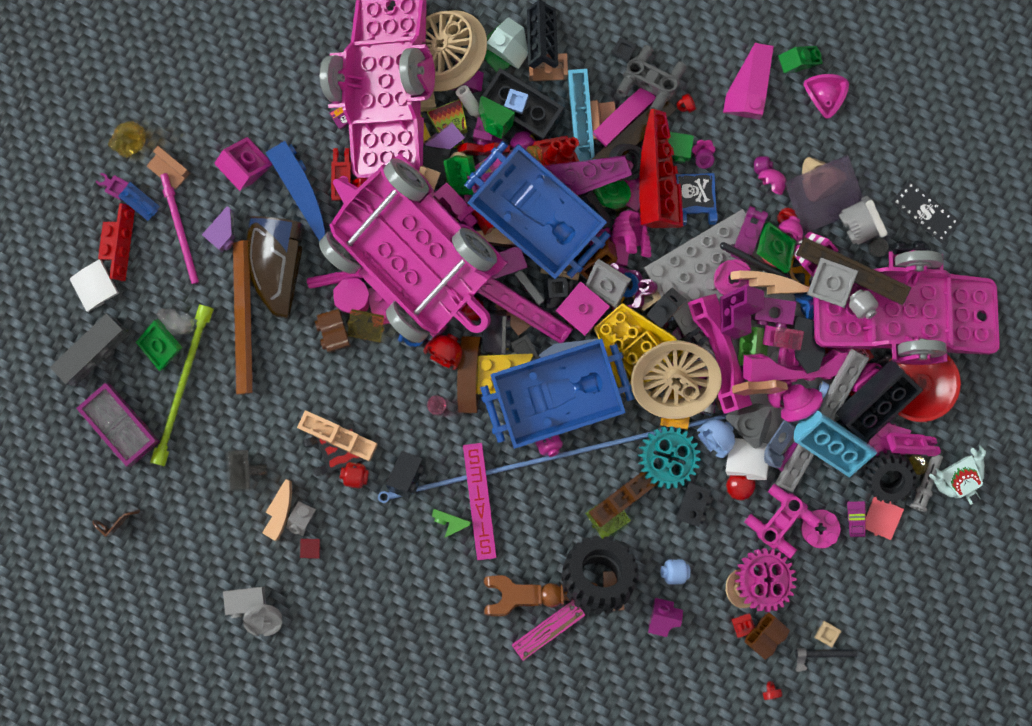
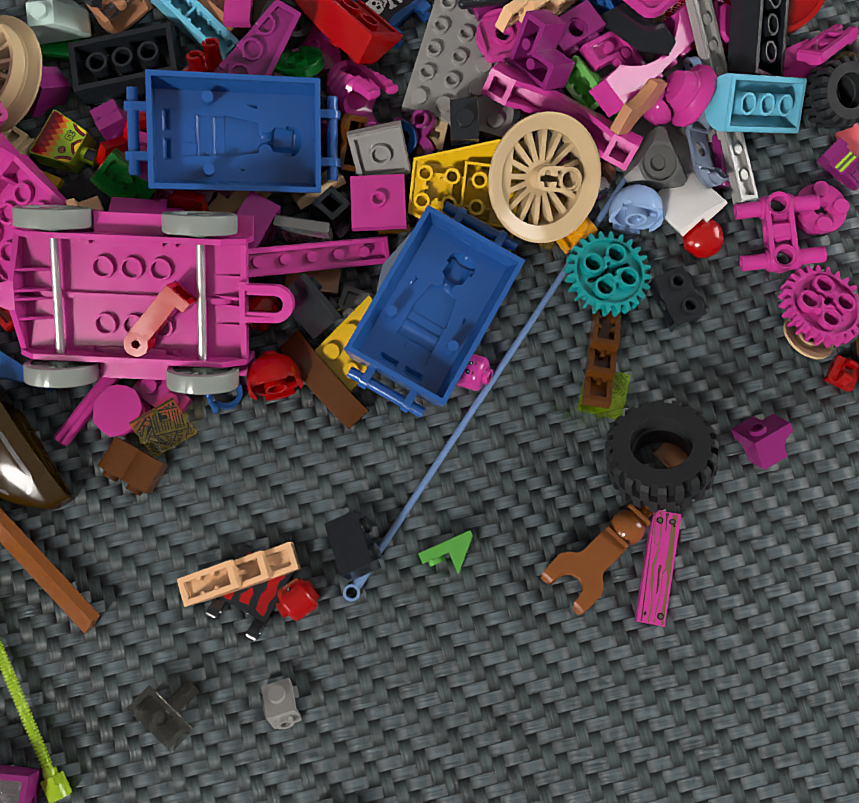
camera: 50 degrees left, 5 degrees down
light nougat slope [262,479,292,541] -> none
dark red tile [300,538,321,558] -> none
medium lavender slope [424,122,465,149] -> none
clear pink wheel [427,395,447,416] -> none
white cylinder [456,85,480,118] -> none
dark pink tile [463,443,496,560] -> none
green slope [478,96,515,139] -> none
light blue tile [504,89,529,114] -> none
light blue head [660,559,690,585] -> none
clear pink panel [773,327,804,350] -> none
none -> leg [123,281,197,357]

